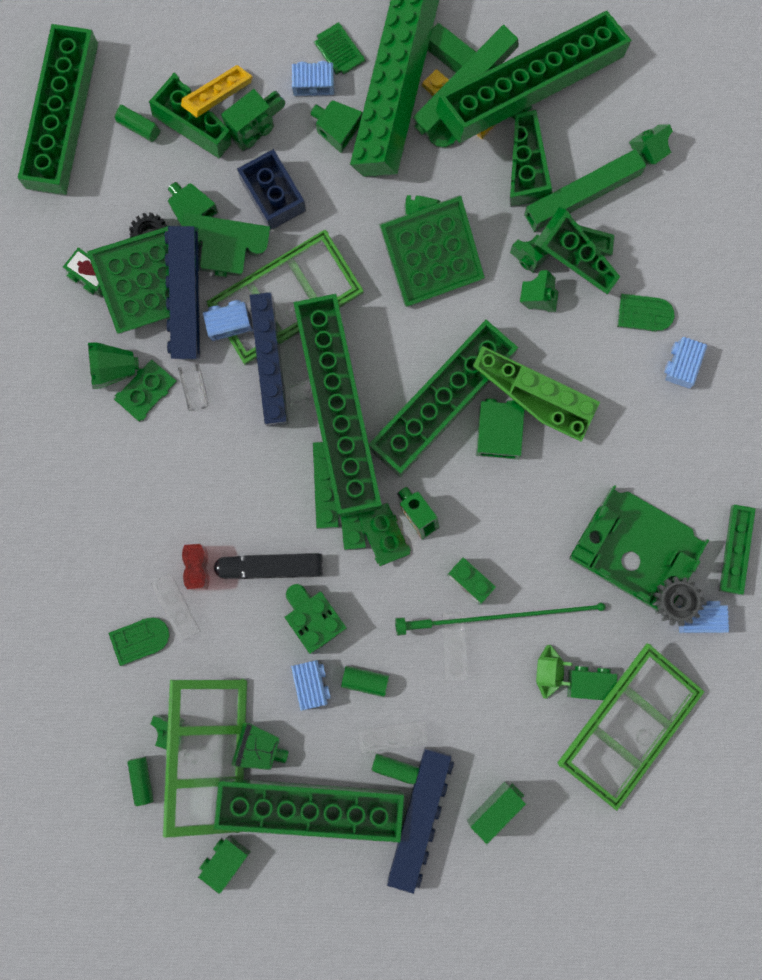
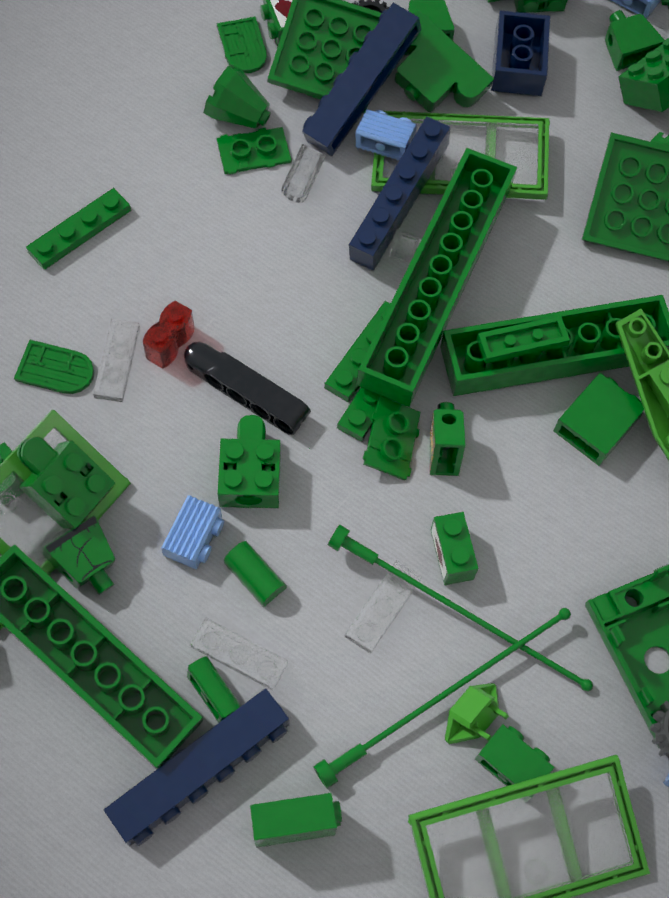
camera: 30 degrees right, 15 degrees down
none -> green brick [17,437,115,529]
none -> green plate [26,188,131,270]
none -> green window [217,16,266,73]
none -> green piece [313,608,571,789]
none -> green plate [477,315,570,364]

